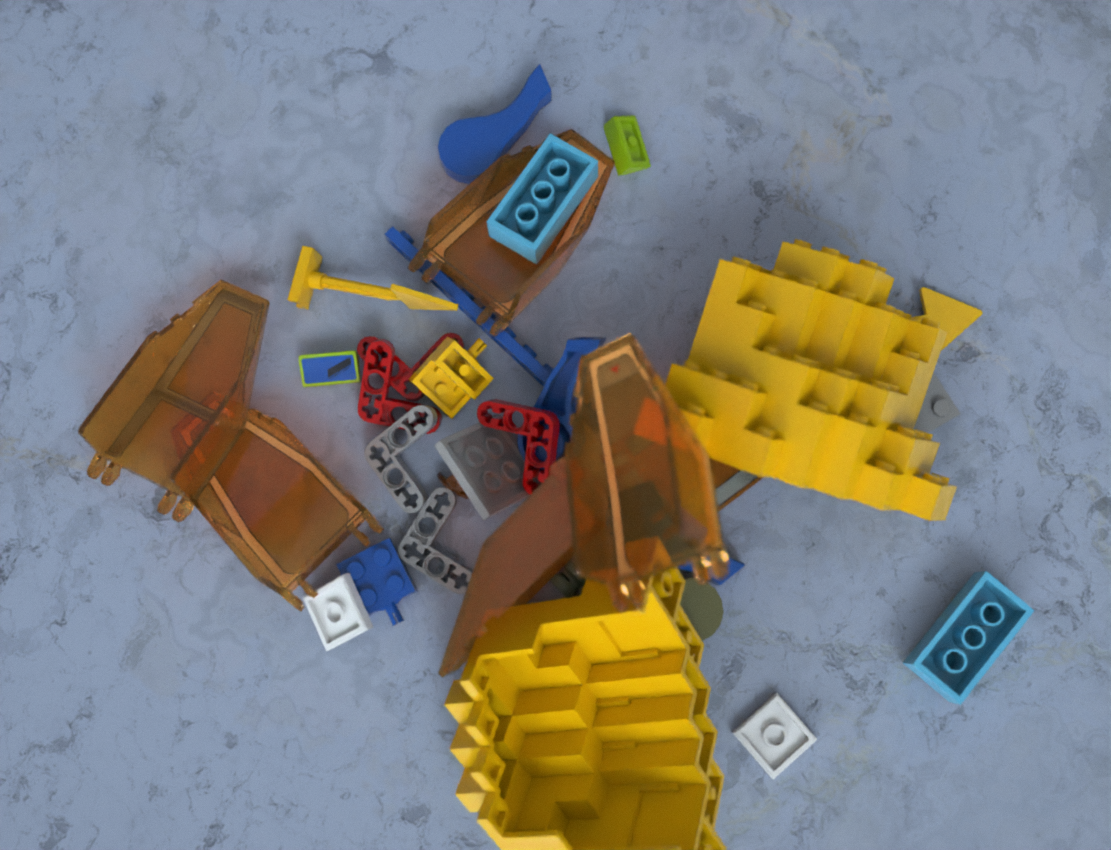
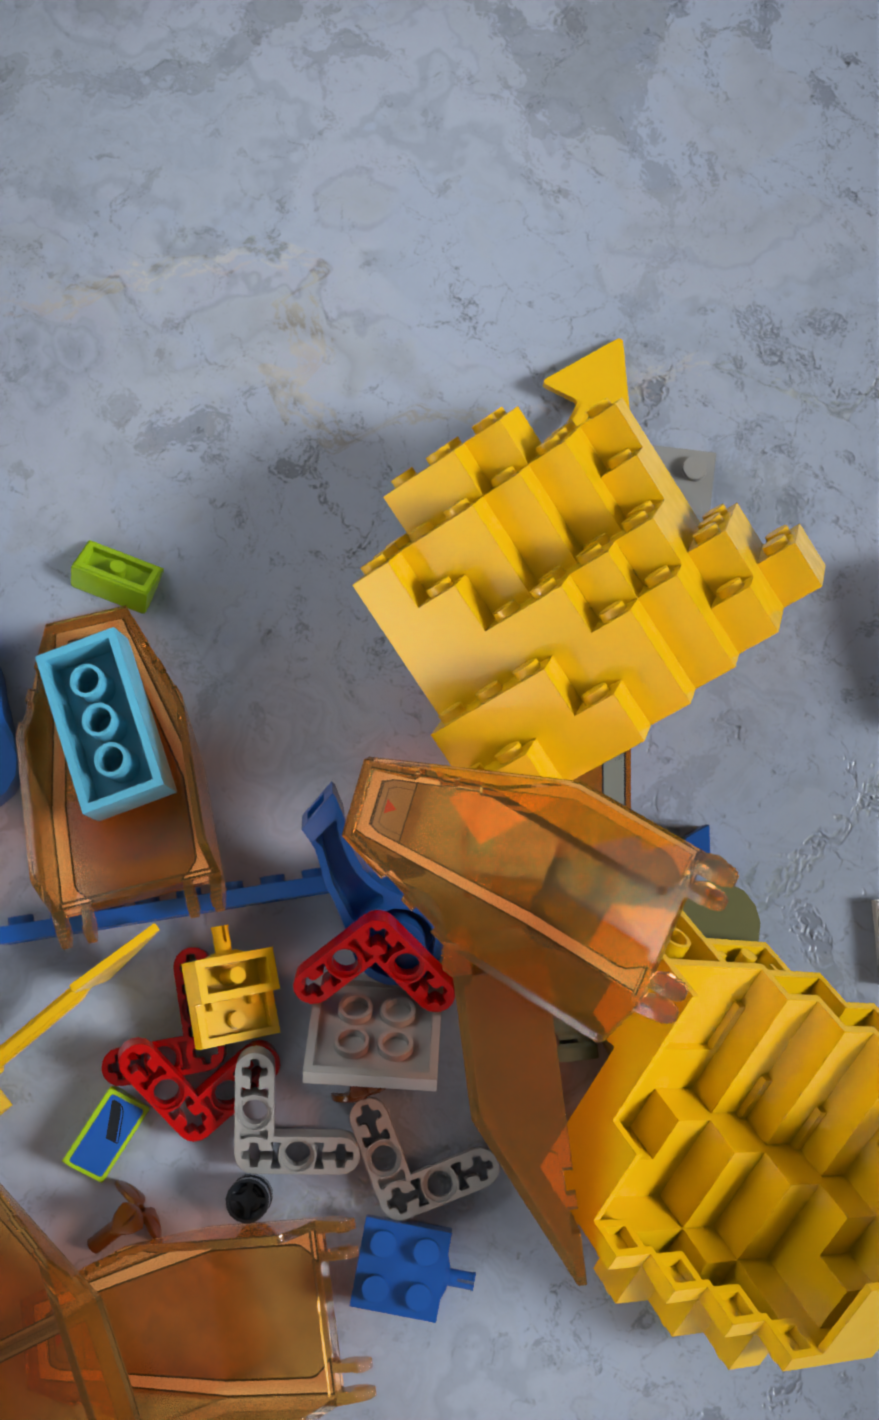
camera: 55 degrees left, 0 degrees up
white tile [303,573,374,651] -> none
none -> reddish brown plant [87,1180,162,1254]
none -> black wheel [225,1174,273,1224]

